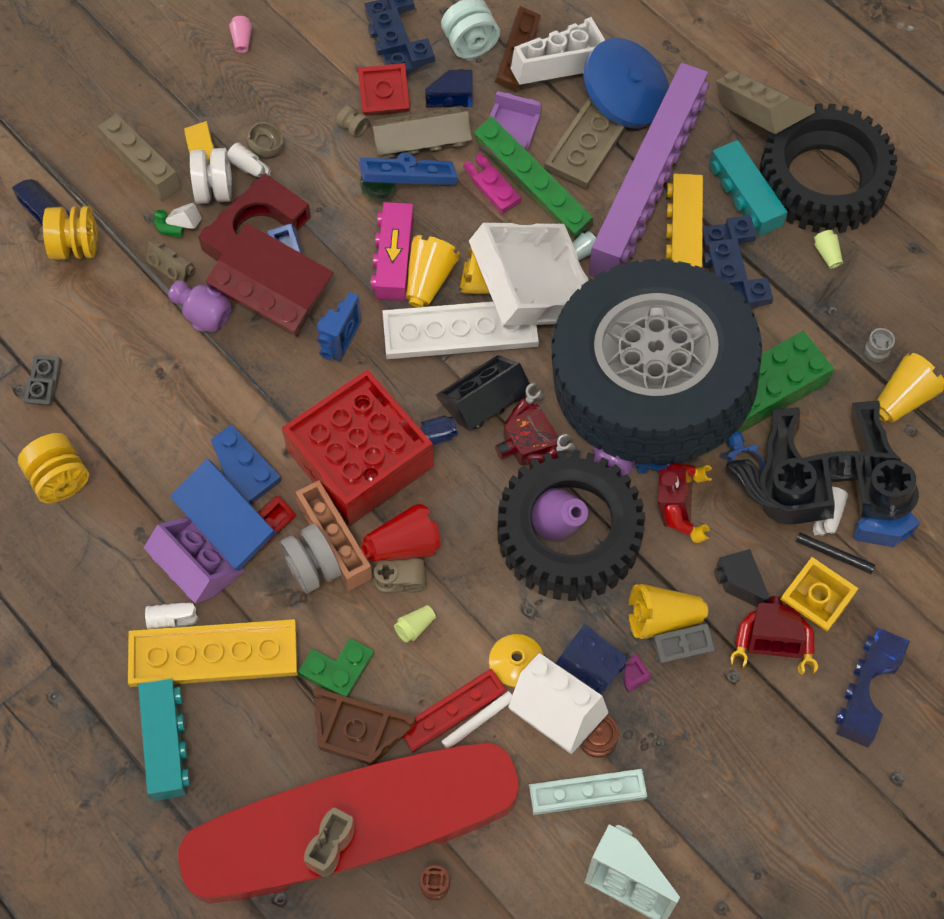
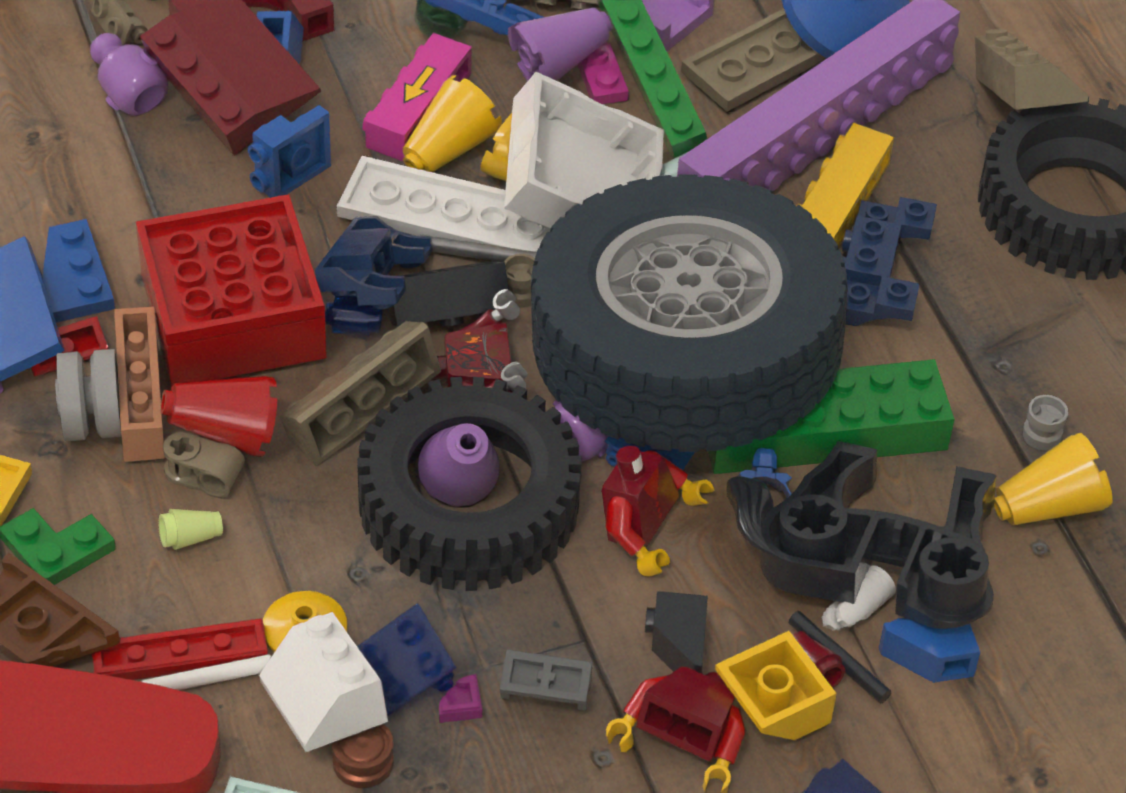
camera: 20 degrees right, 15 degrees down
yellow cone [629,584,708,639] -> none
teal brick [709,140,788,237] -> none
yellowish green cone [814,230,843,269] -> none
none -> dark tan slope [280,321,441,467]
none -> dark blue bracket [315,216,433,309]
none -> flat silver bar [420,235,537,262]
none -> dark tan wheel [504,254,535,308]
none -> medium lavender cone [508,8,612,81]
none -> dark red cone [793,631,845,688]

